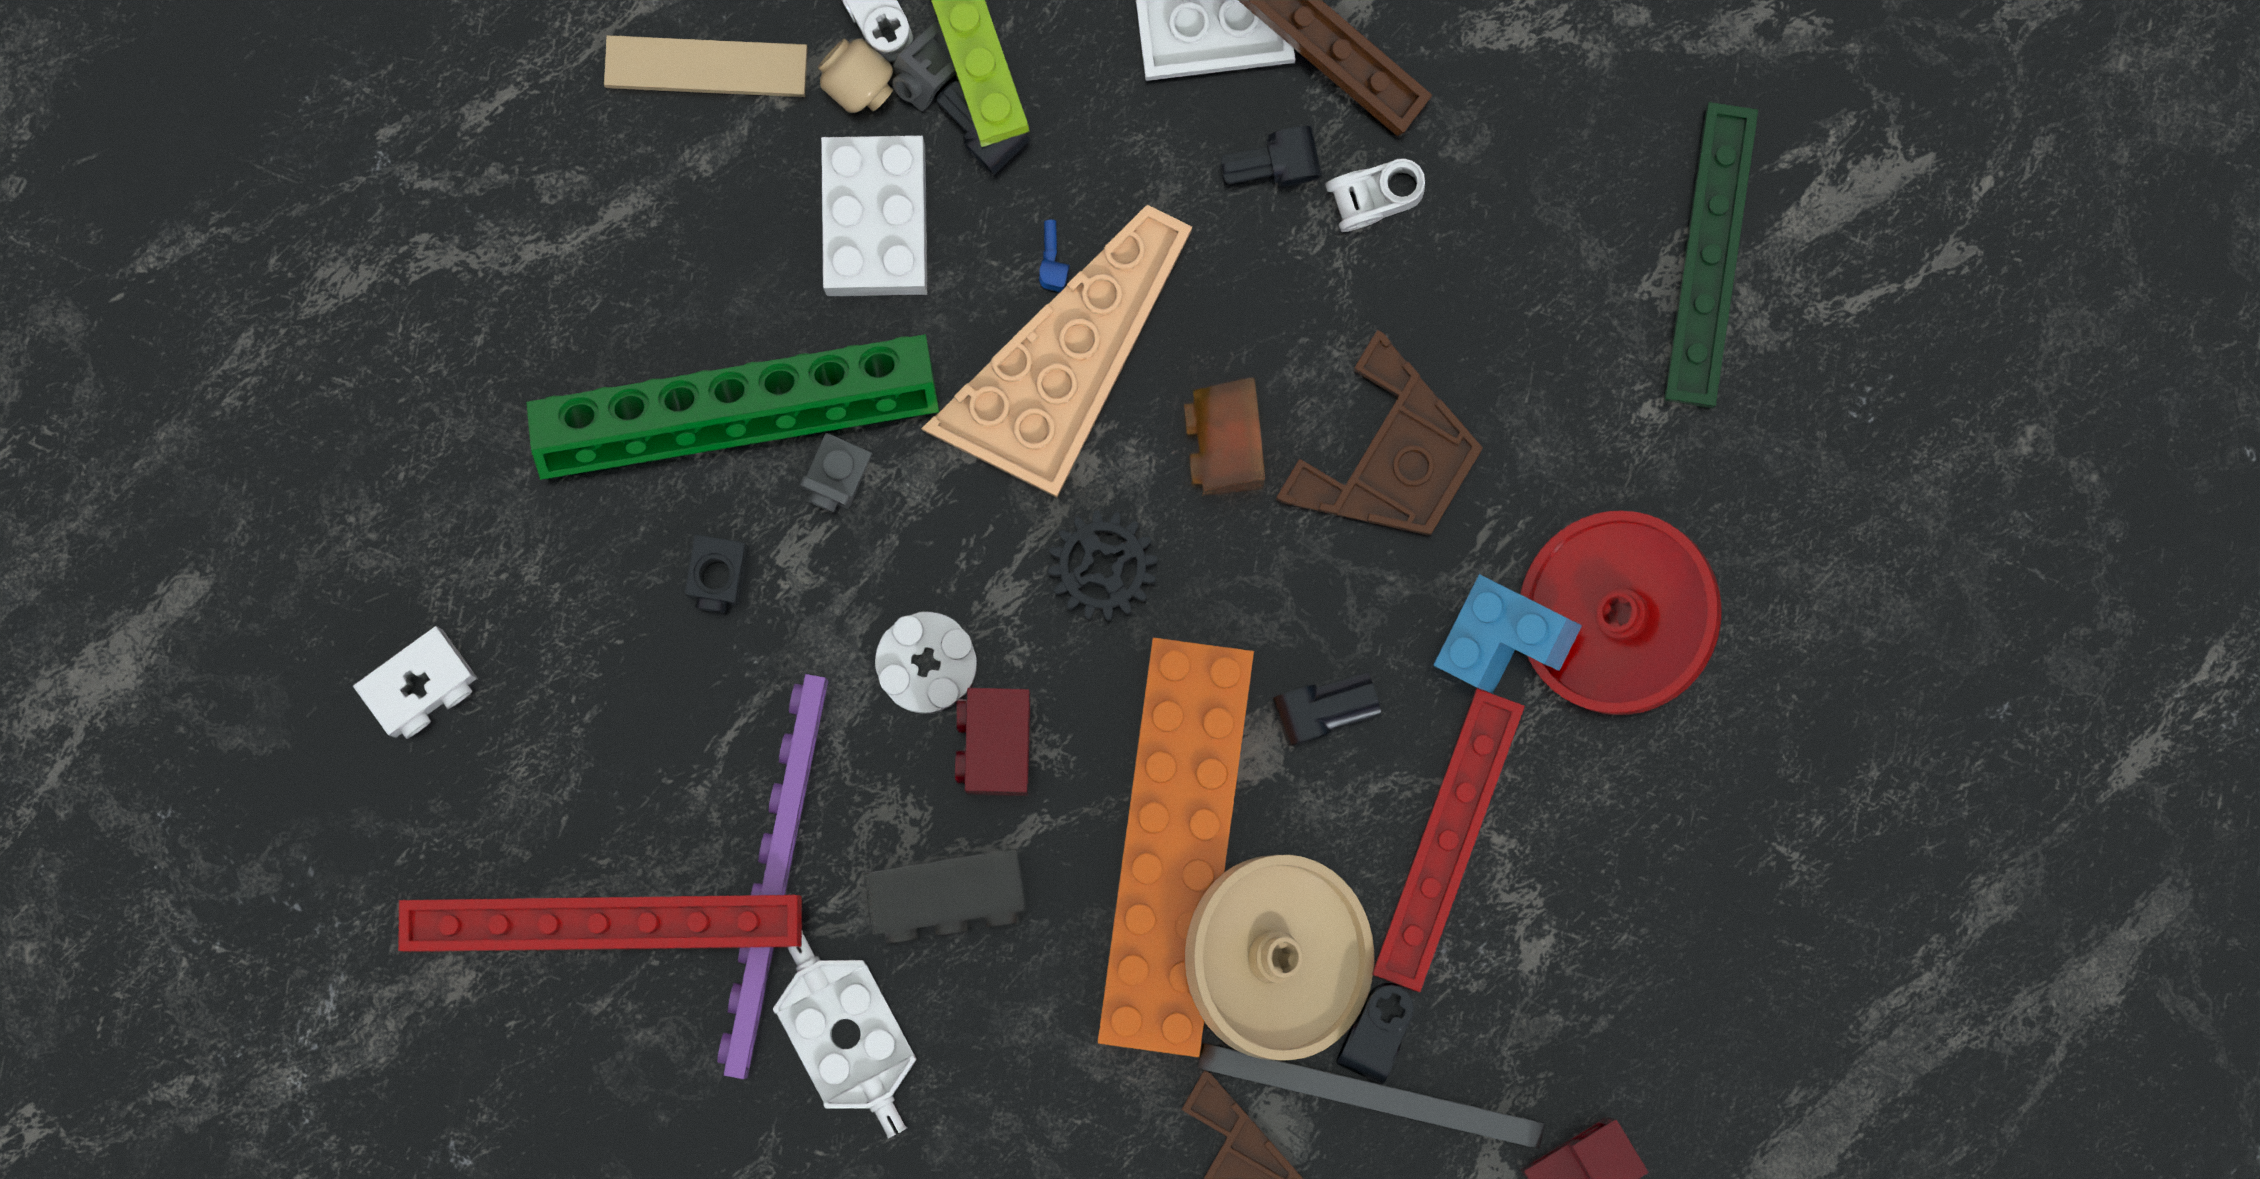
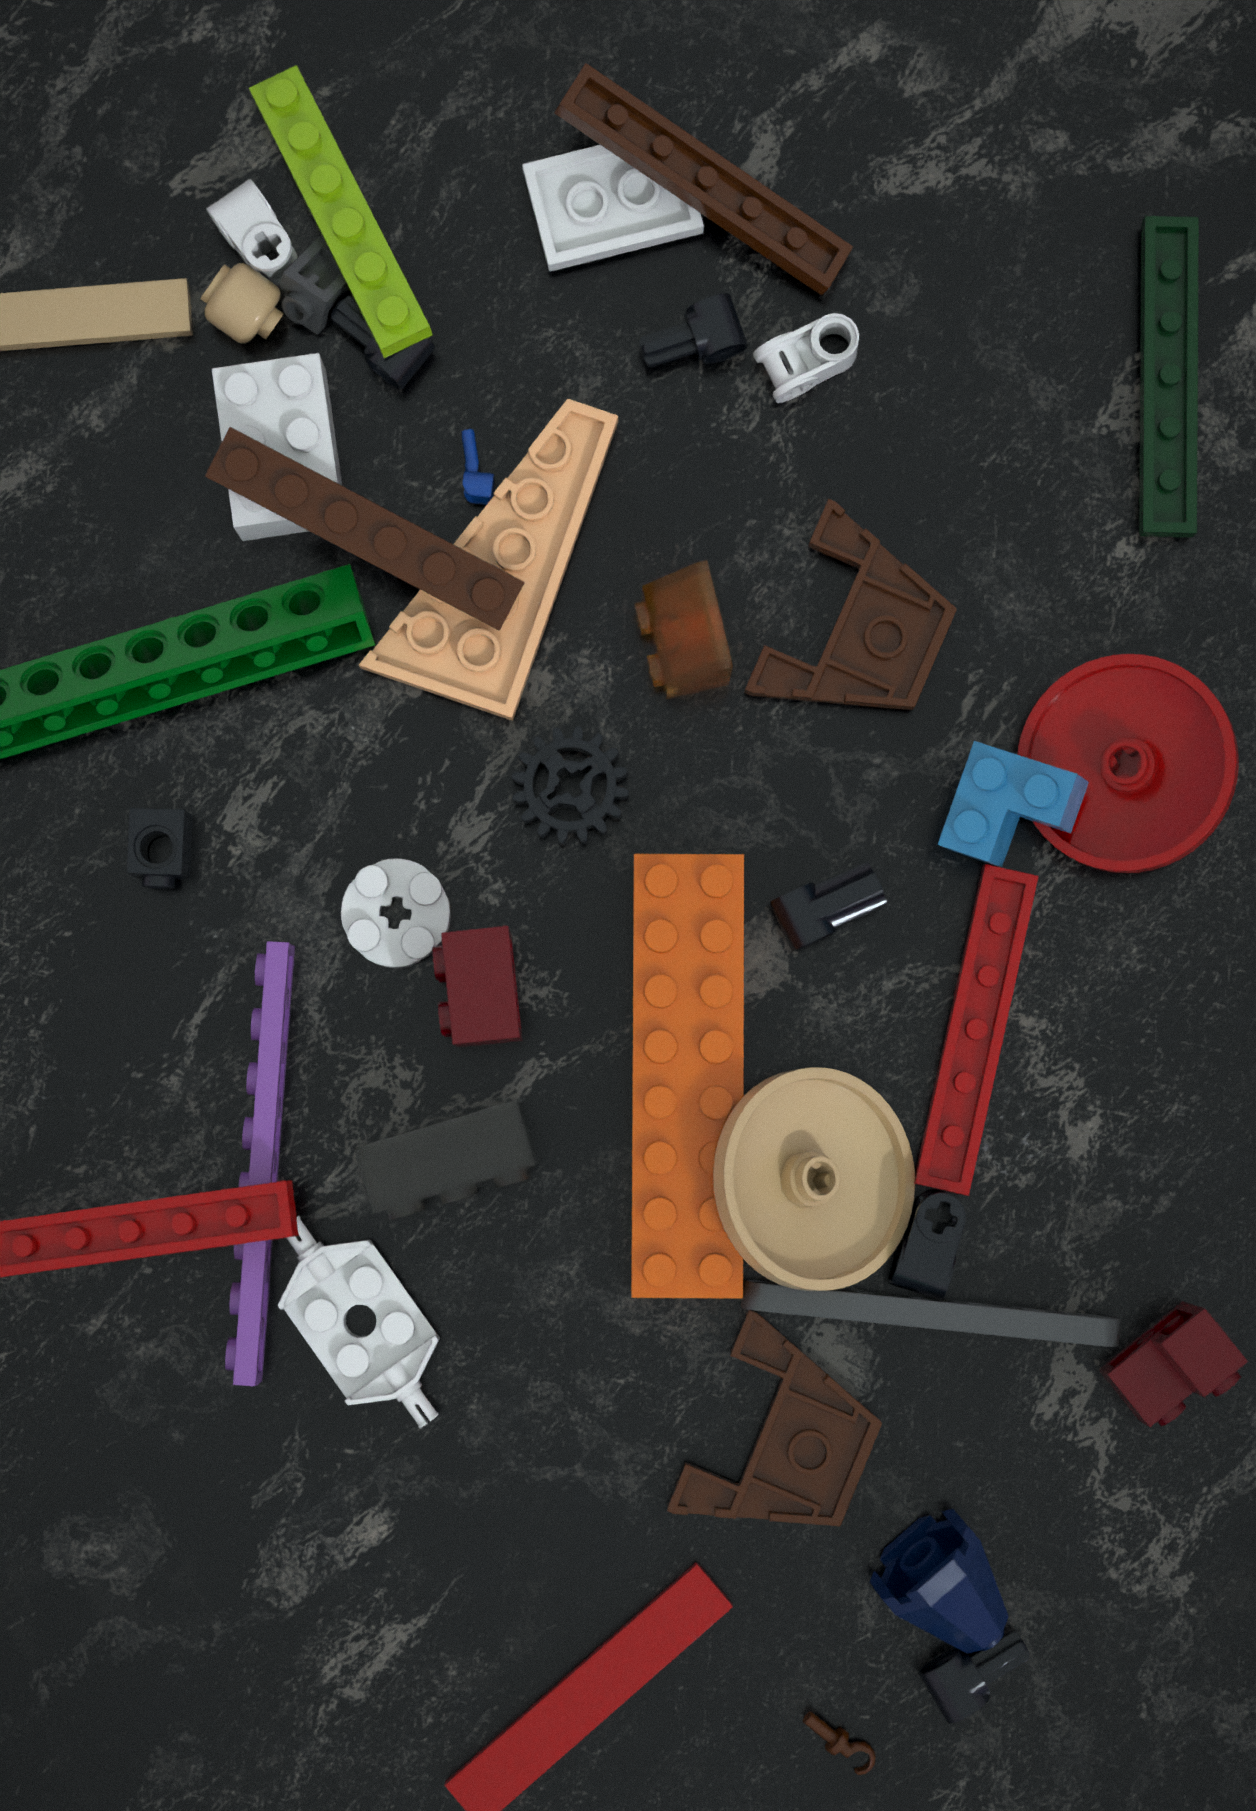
camera: 10 degrees left, 0 degrees up
dark grey bracket [800,433,873,513] -> none
none -> reddish brown plate [205,427,525,631]

